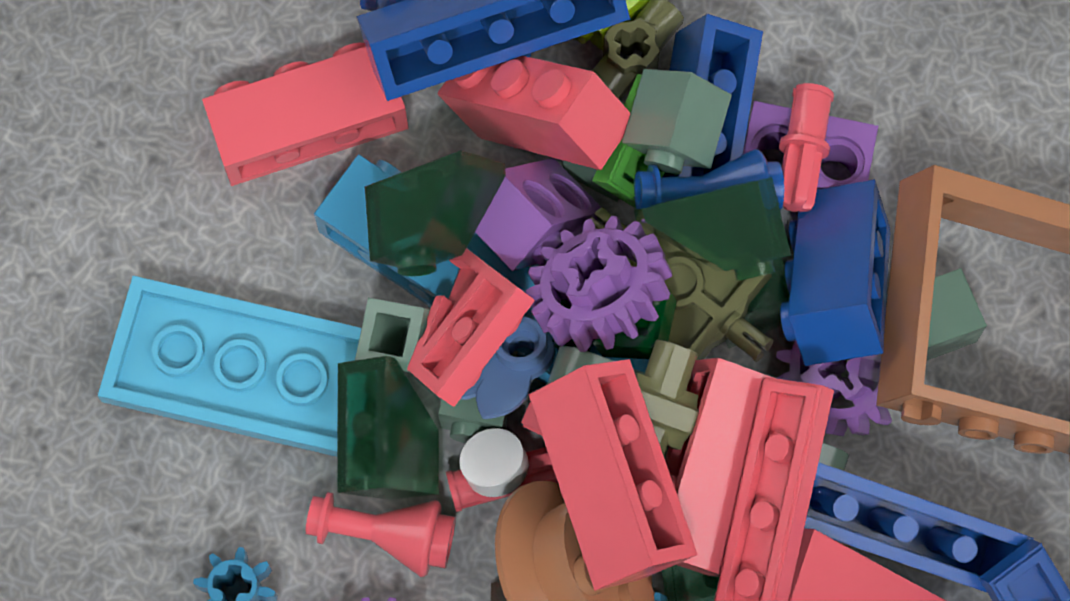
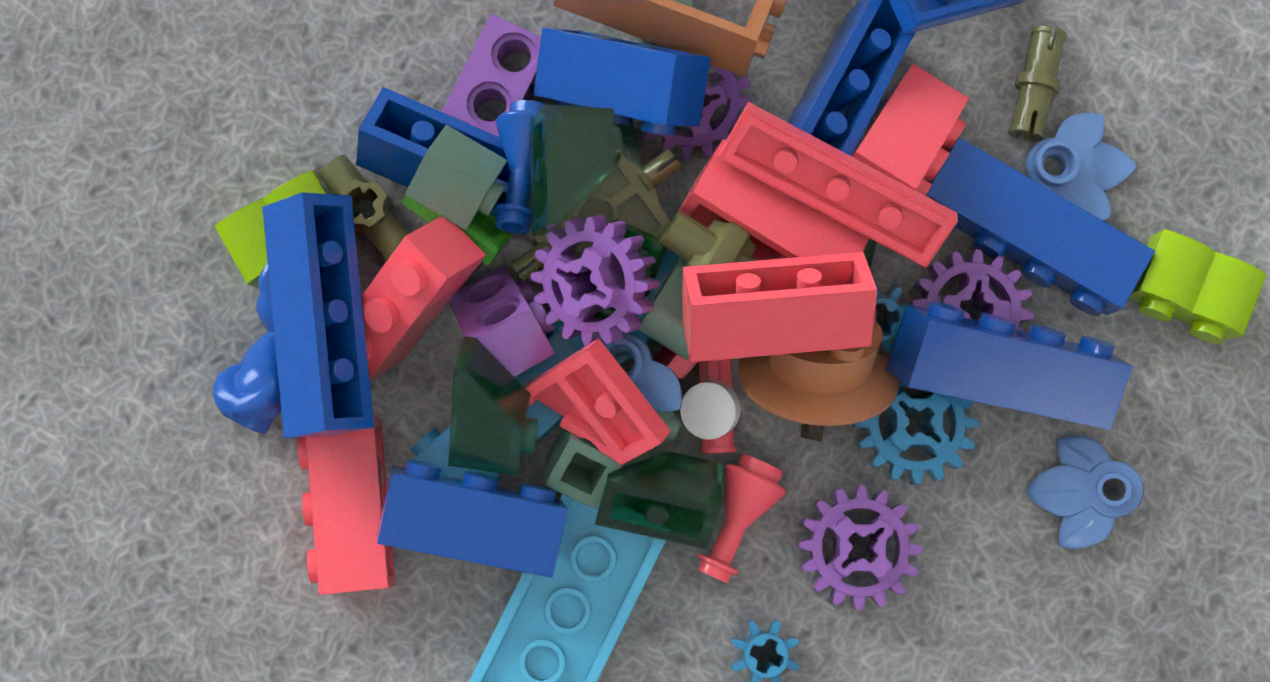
camera: 80 degrees left, 10 degrees up
coral axle [779,83,834,212] -> none
none -> blue brick [377,459,568,578]

